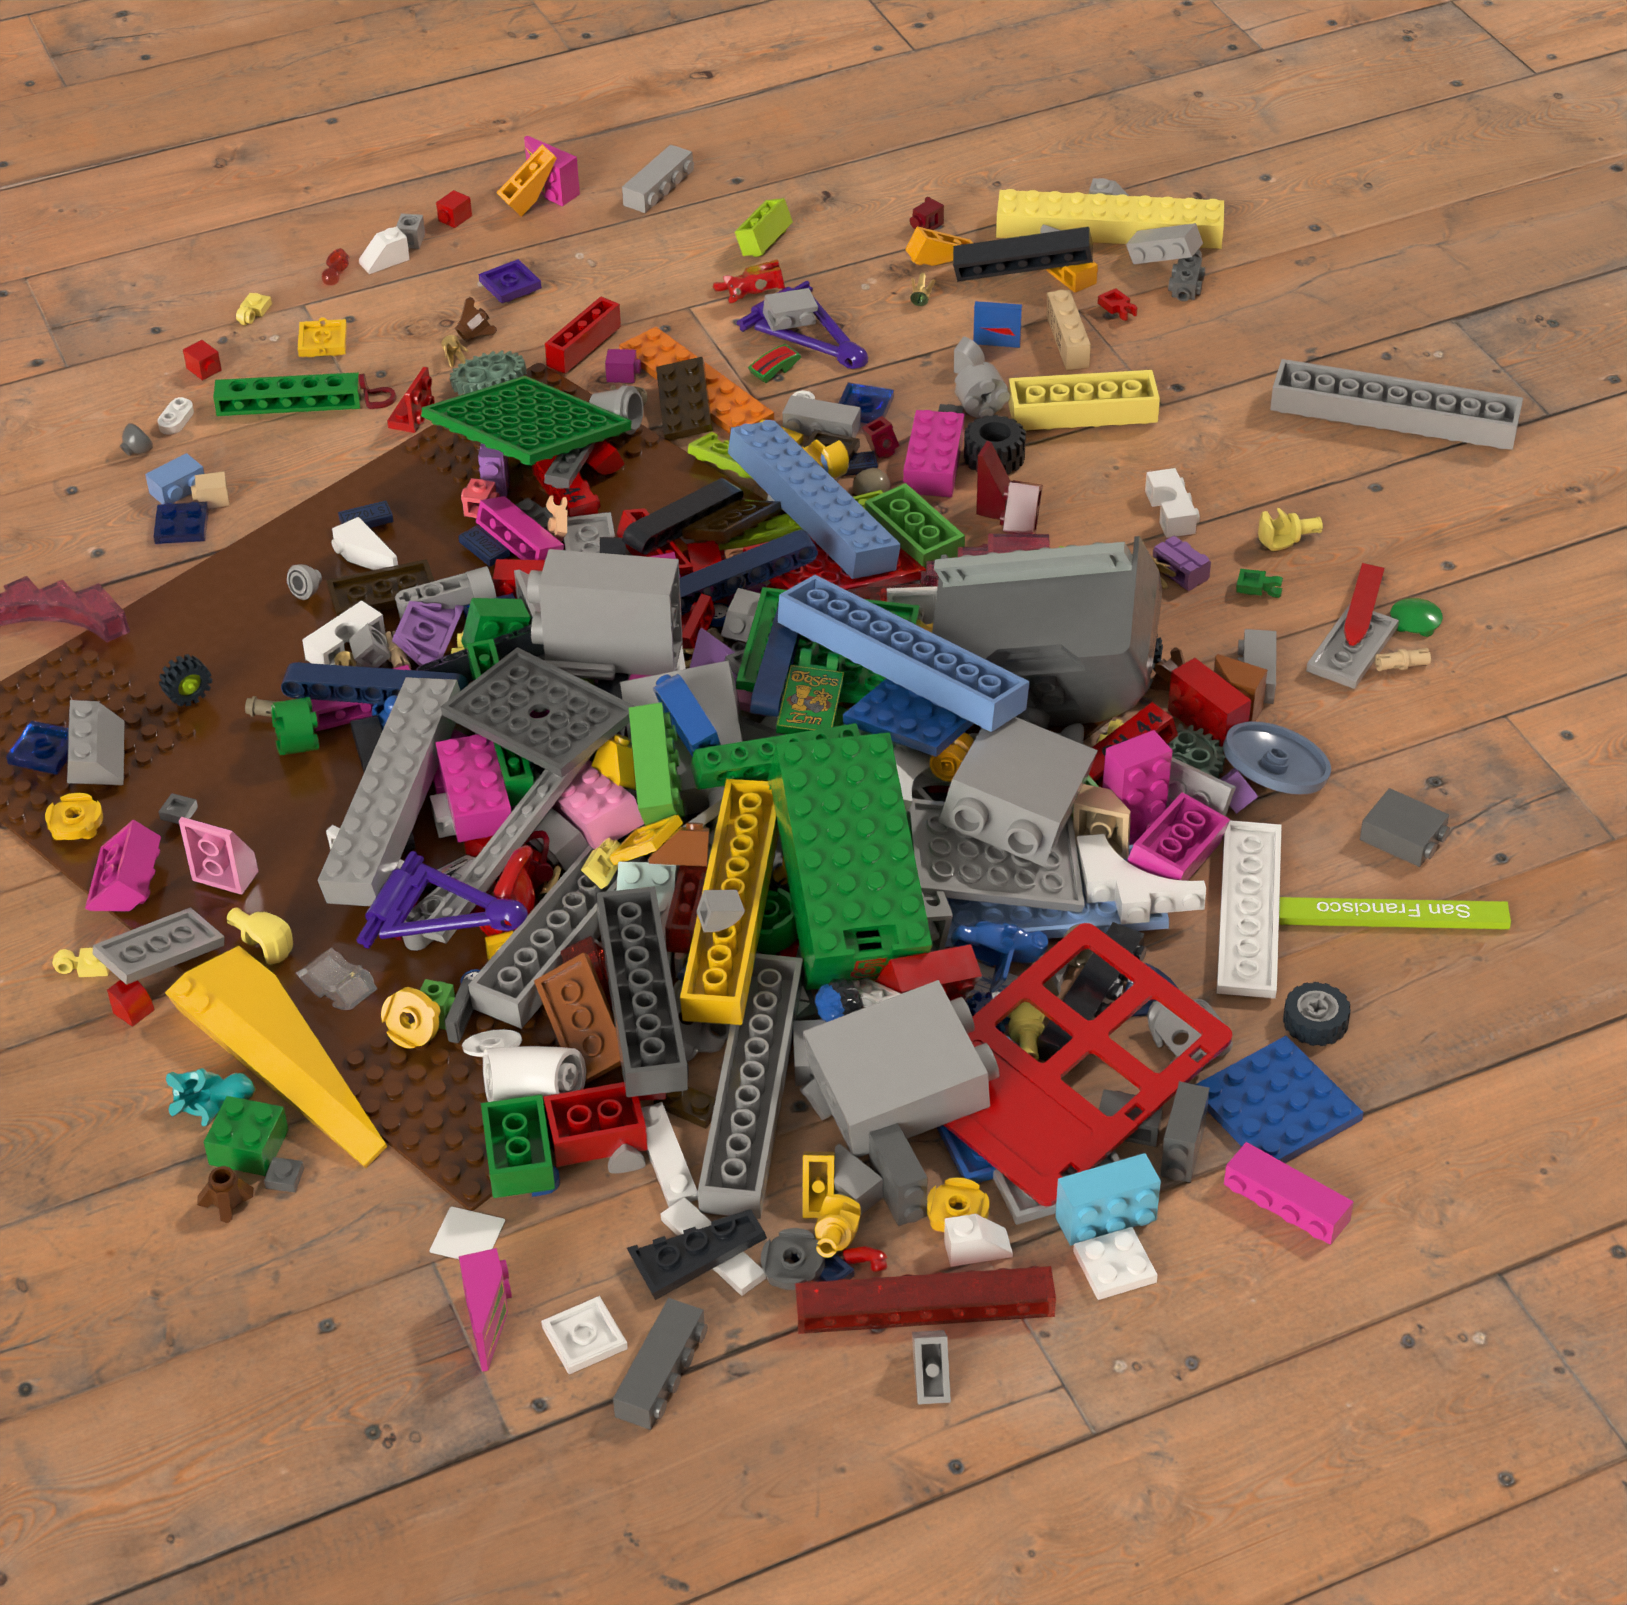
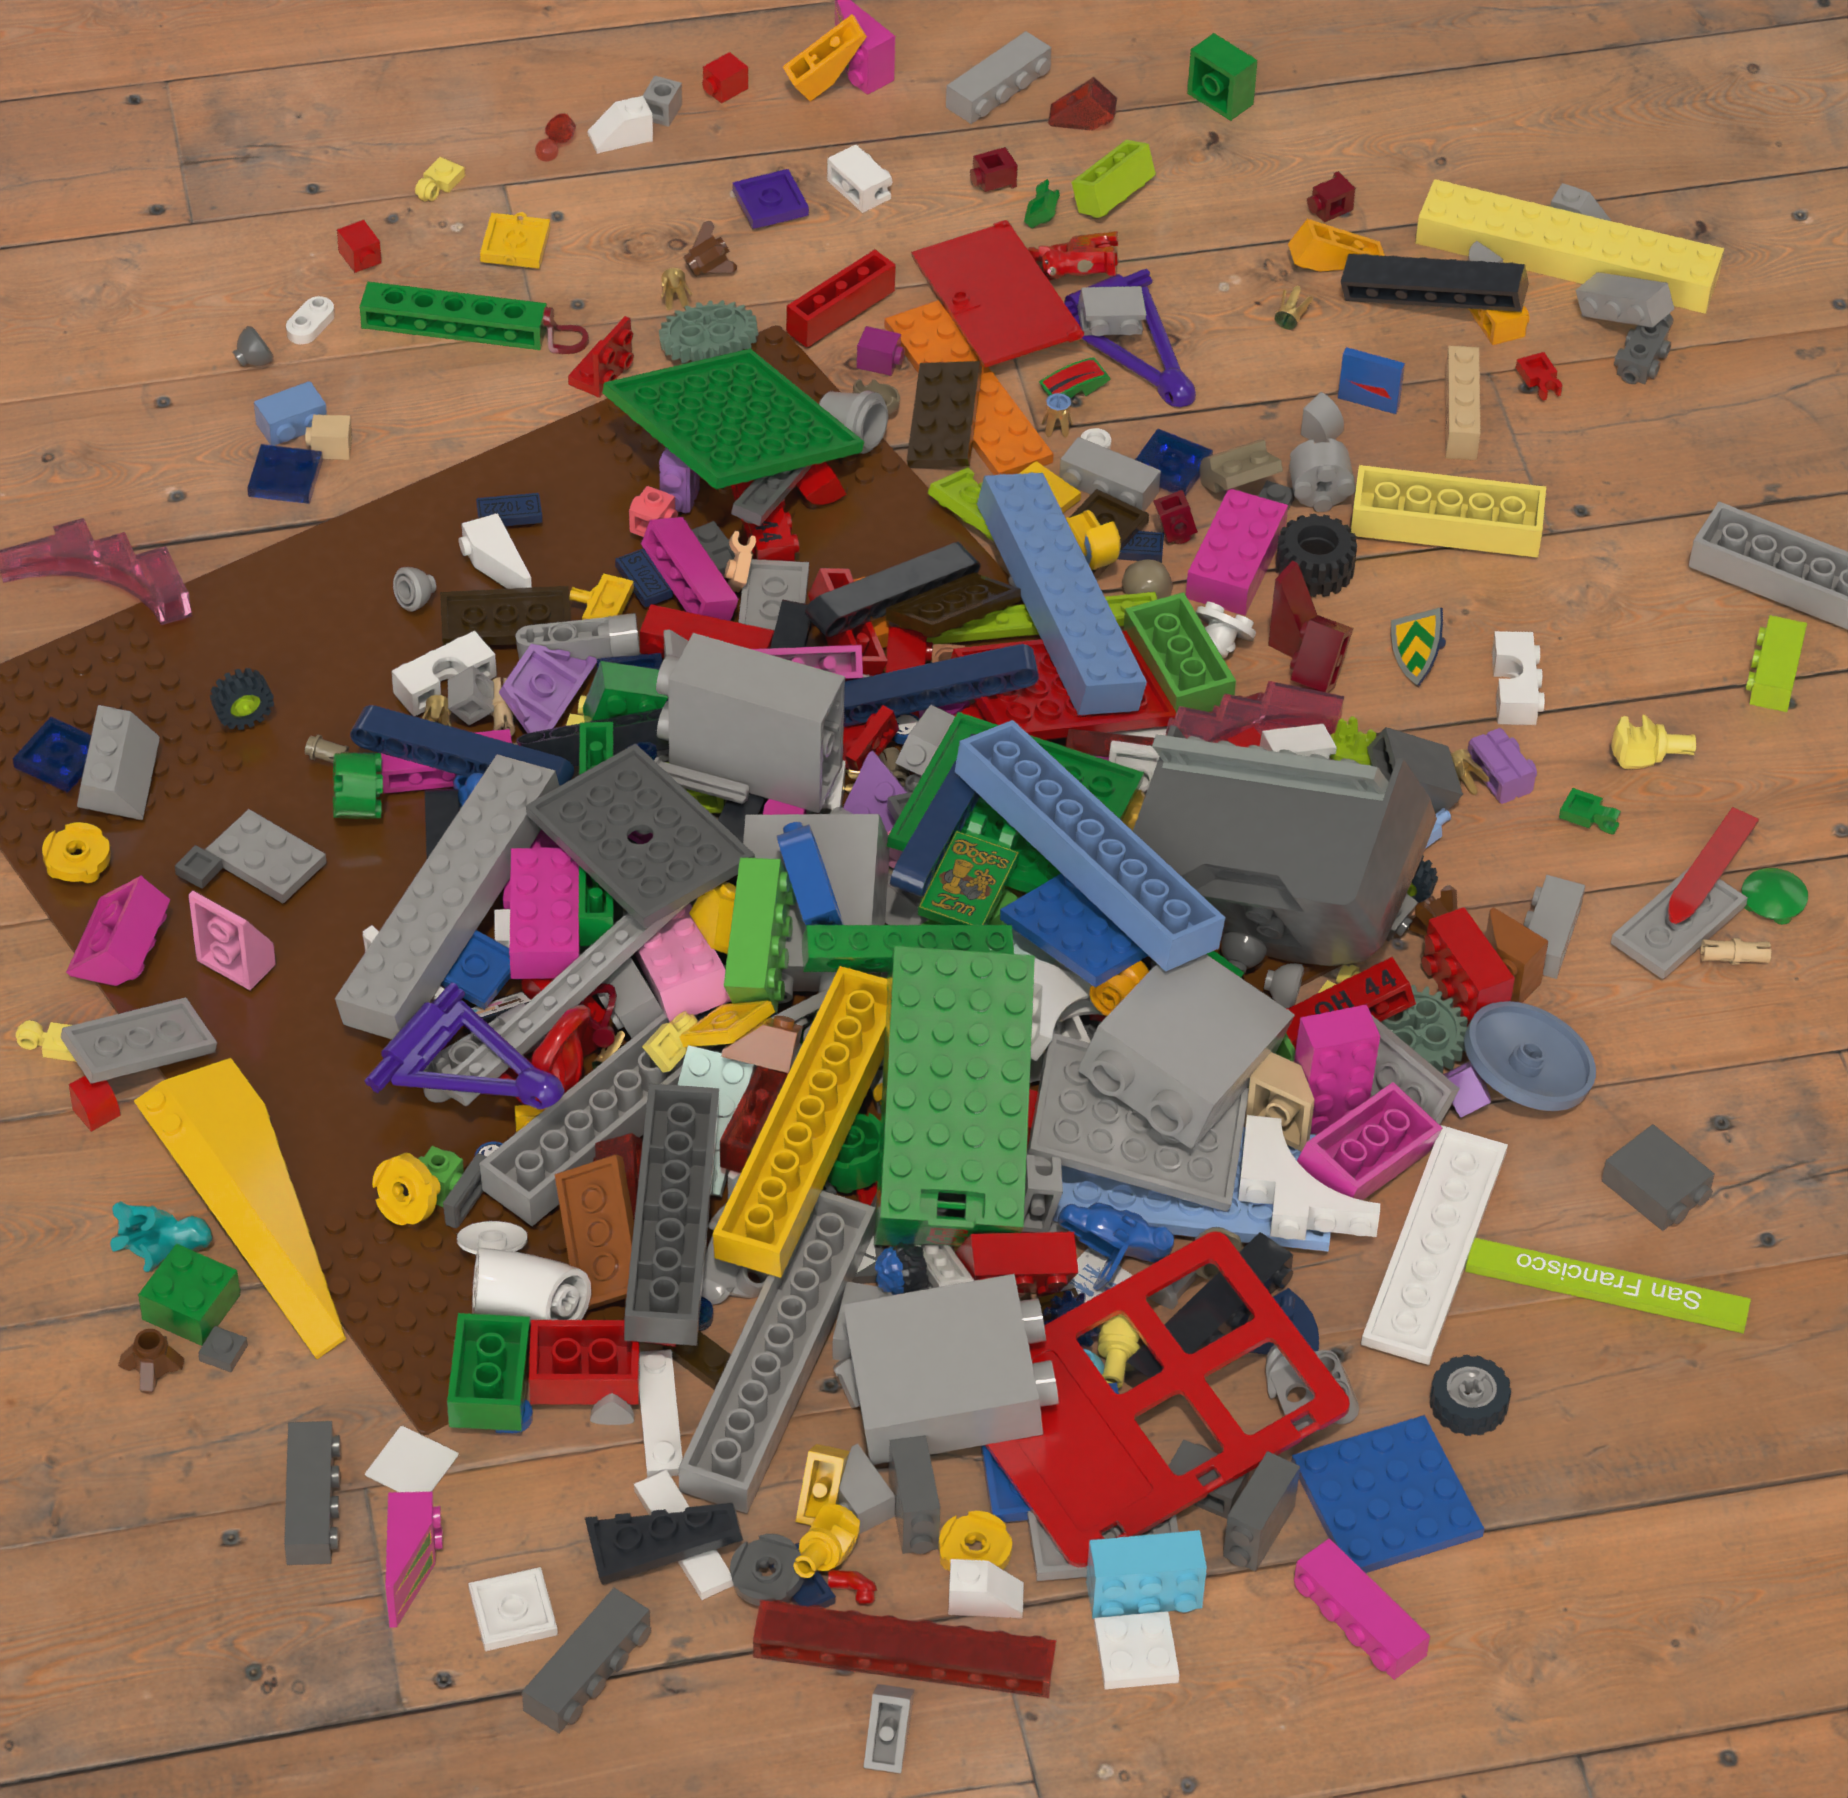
camera: 10 degrees right, 5 degrees up
light yellow piece [227,908,293,965] -> none
clear brick [296,947,378,1010] -> none
light grey brick [697,890,745,932] -> none
none -> light grey plate [205,809,326,903]
none -> dark grey brick [284,1421,341,1565]
none -> blue tile [440,930,511,1010]
none -> yellow plate [569,574,634,620]
none -> white brick [827,145,892,213]
none -> red door [911,220,1085,368]
none -> dark red brick [970,147,1018,192]
none -> green plate [1024,179,1060,229]
none -> pearl gold piece [1041,393,1073,437]
none -> clear red slope [1048,77,1117,131]
none -> green brick [1187,33,1258,121]
none -> white plate [1196,601,1256,658]
none -> dark tan brick [1200,439,1283,493]
none -> shield [1391,607,1446,686]
none -> lime brick [1746,615,1807,712]

